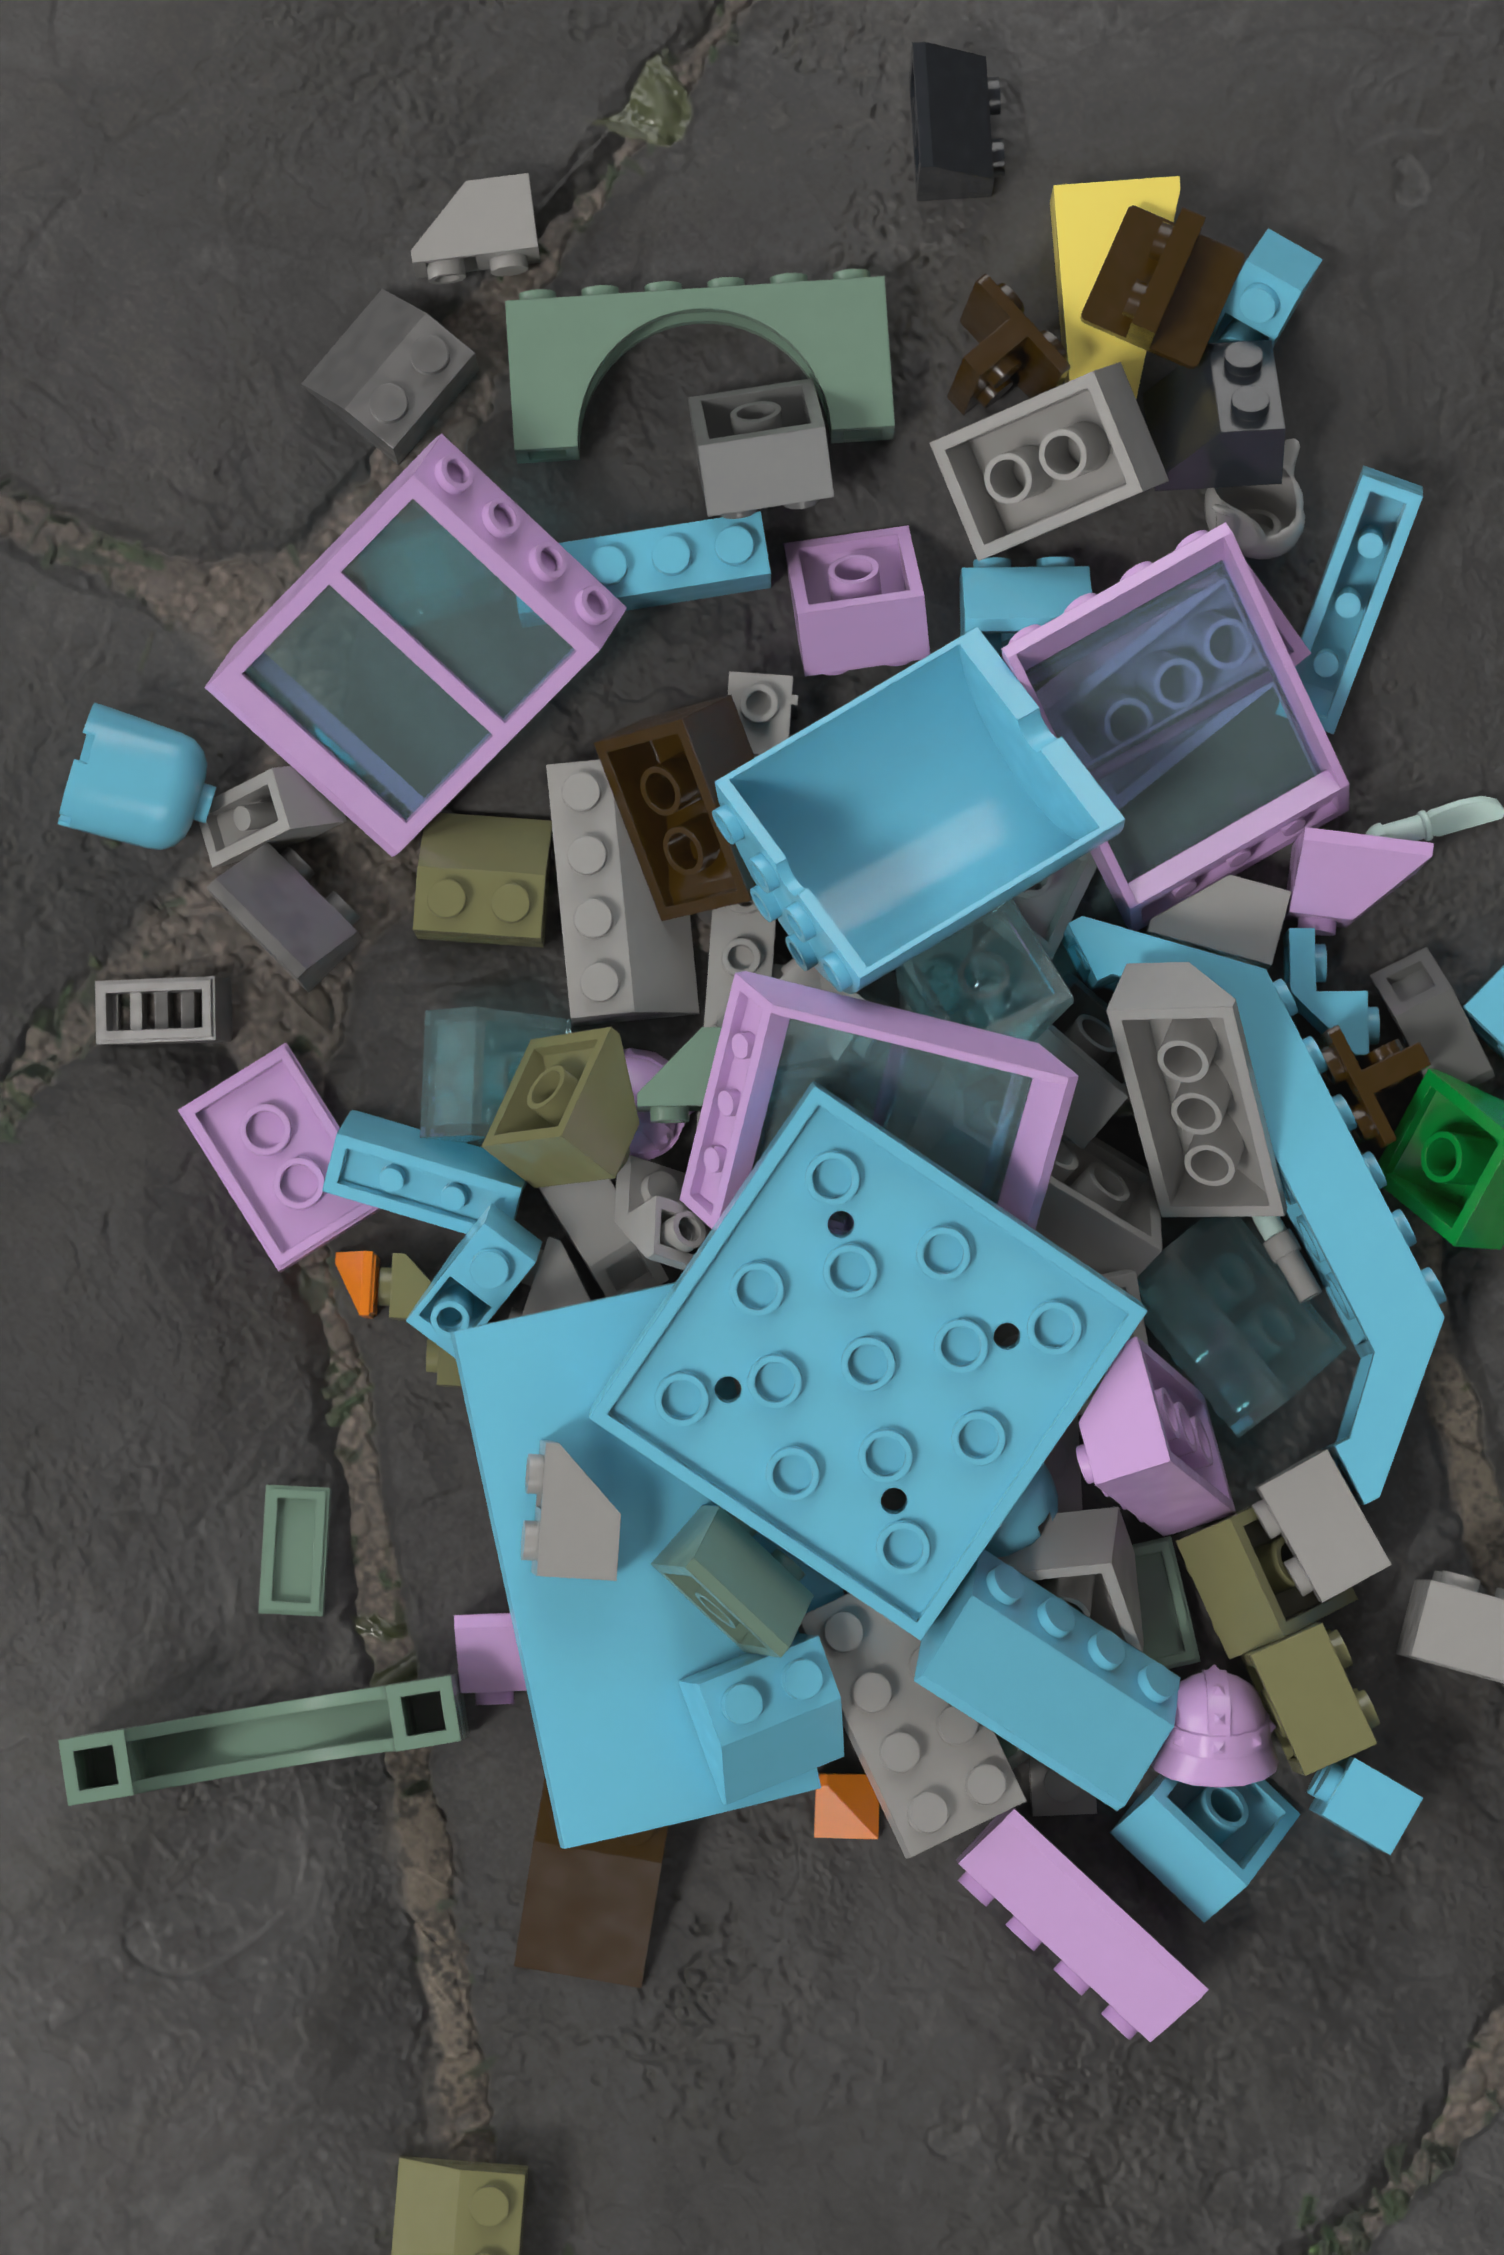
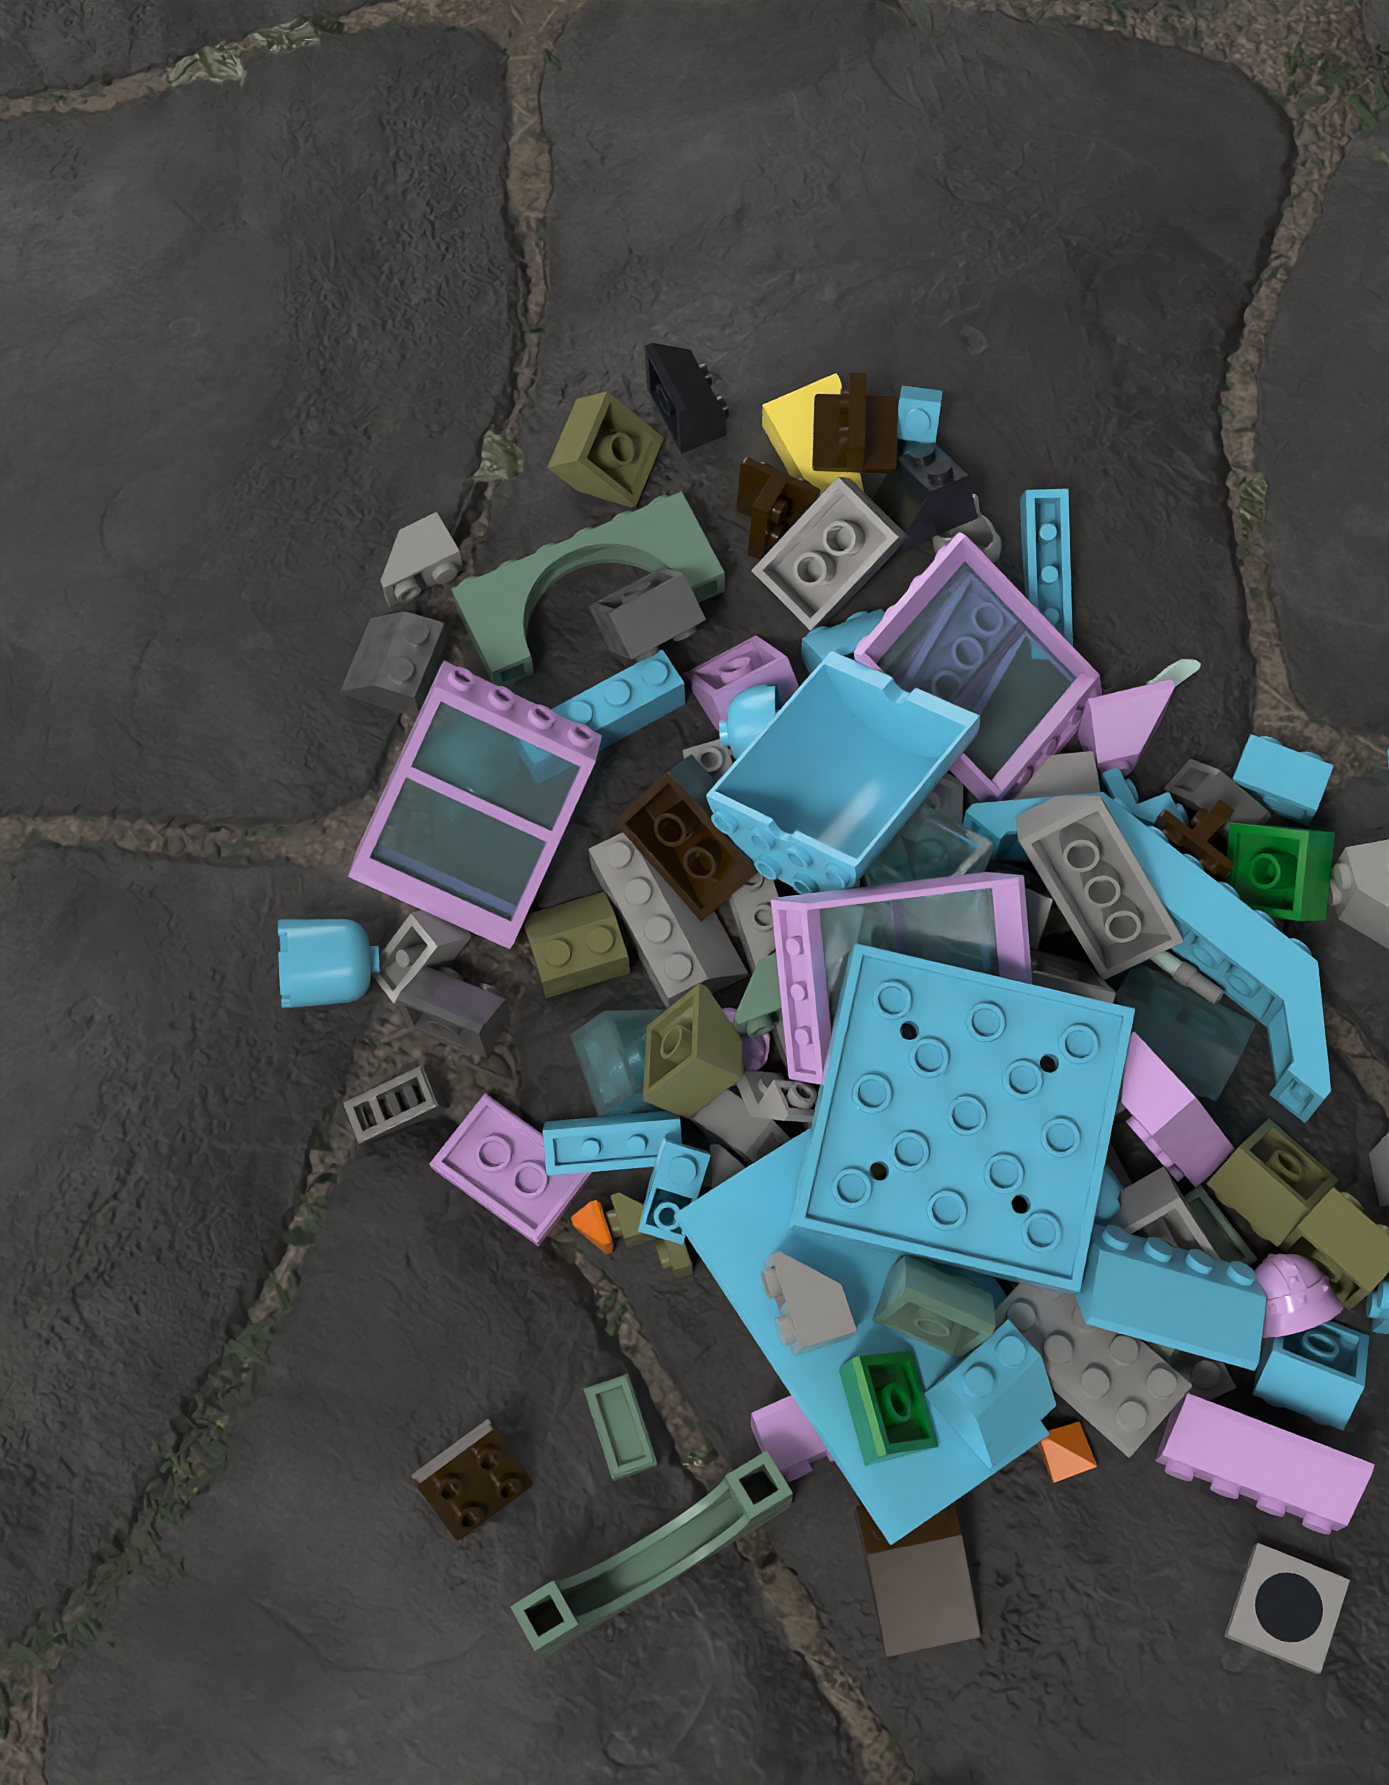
camera: 20 degrees left, 15 degrees down
light grey slope [1252,1449,1392,1603] -> none
none -> dark brown bracket [411,1419,533,1540]
none -> olive slope [547,391,664,508]
none -> medium azure cylinder [719,683,783,760]
none -> green slope [839,1351,939,1466]
none -> light grey tile [1224,1543,1350,1674]

